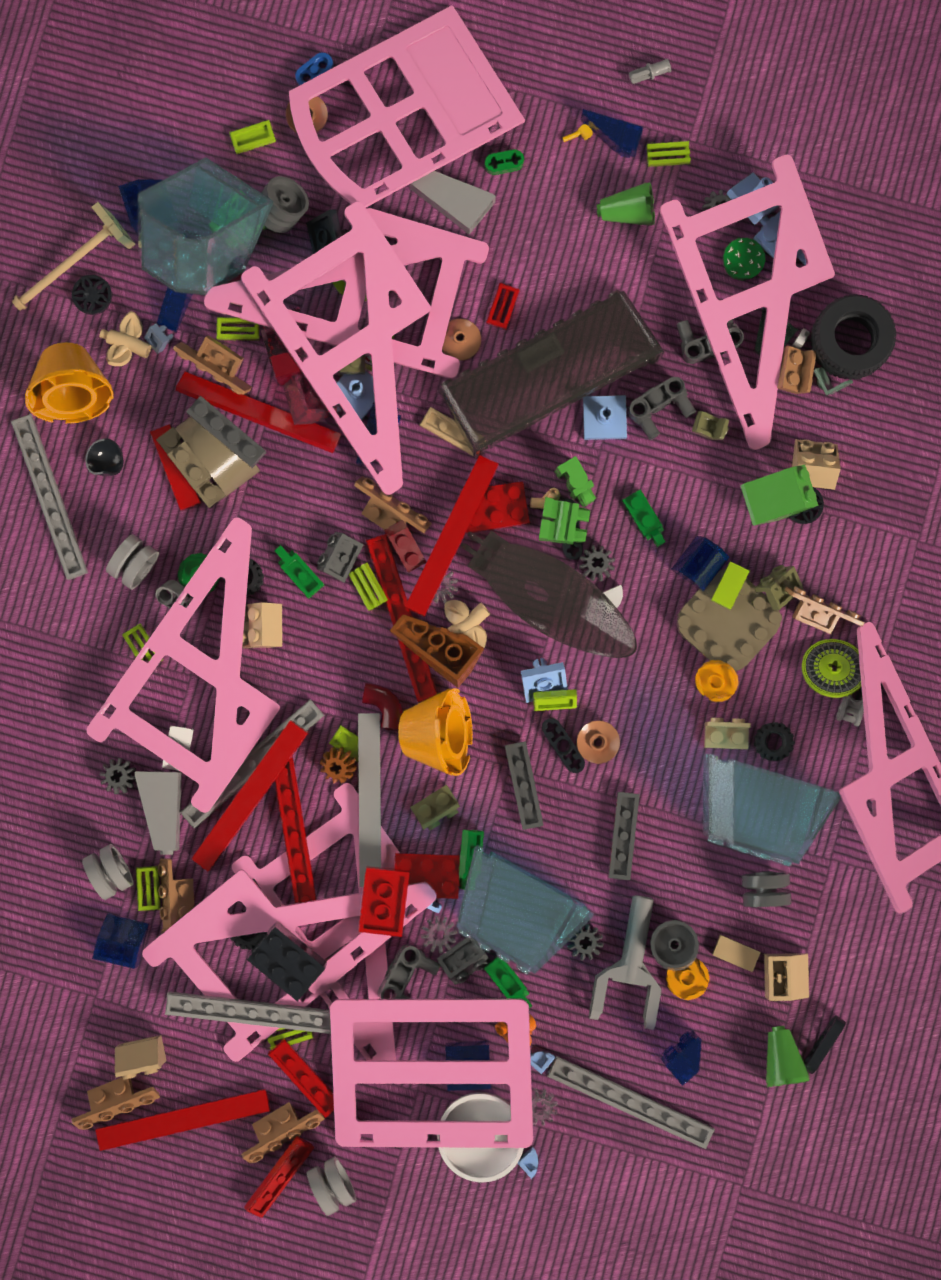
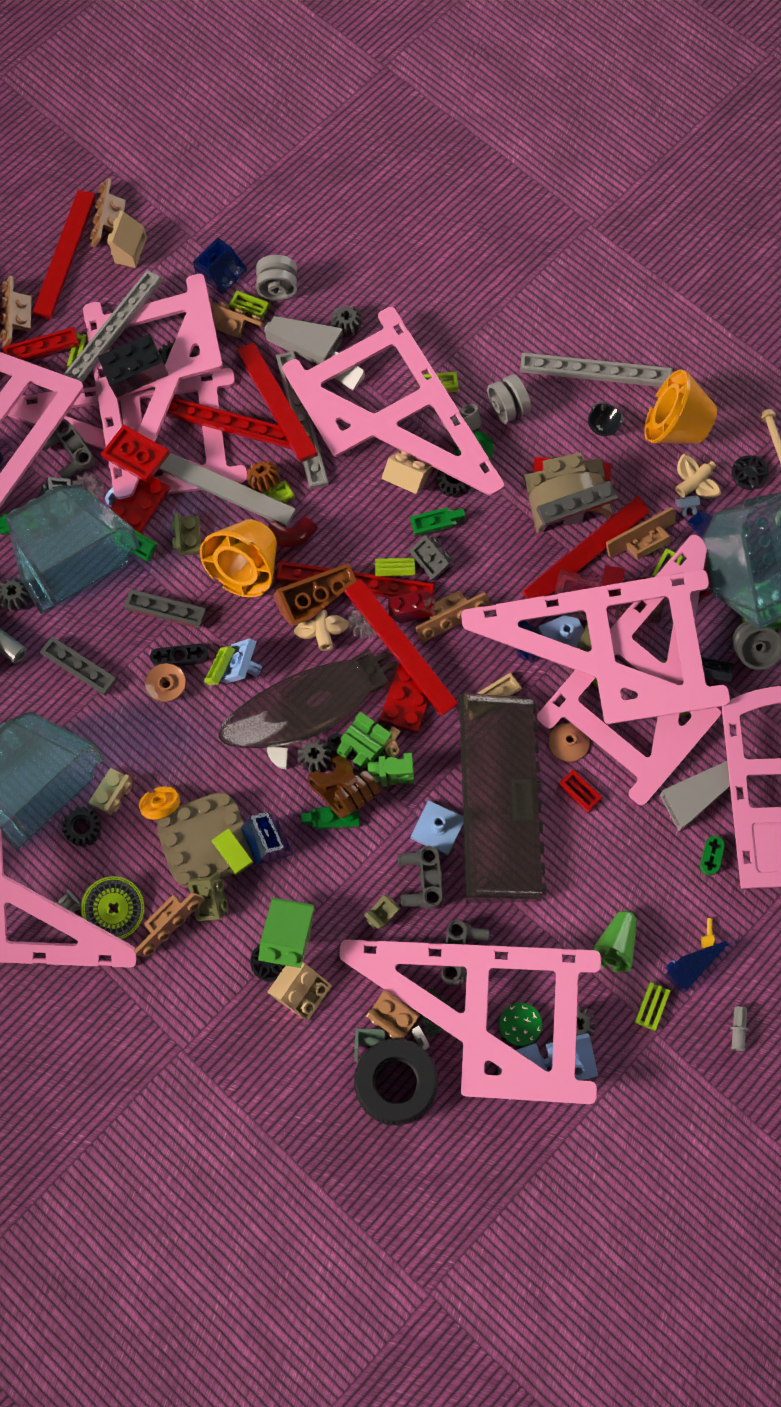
camera: 120 degrees right, 15 degrees down
none -> reddish brown piece [308,755,381,819]

